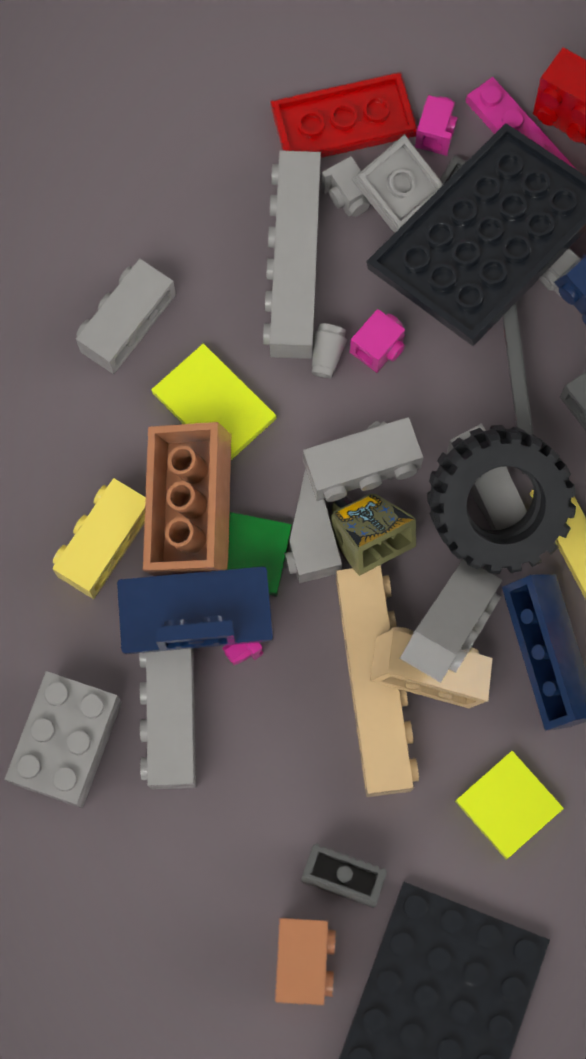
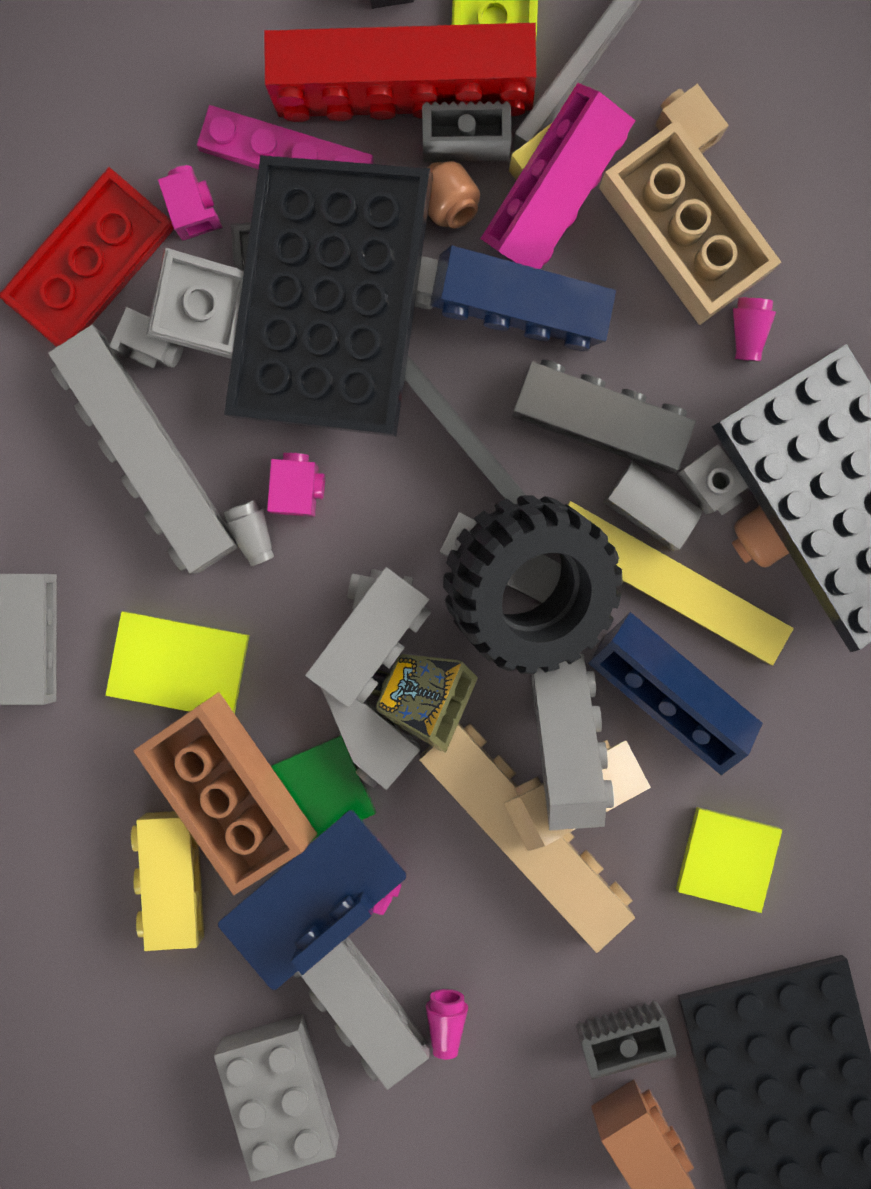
camera: 35 degrees left, 15 degrees up
none -> dark pink cone [425,989,468,1060]

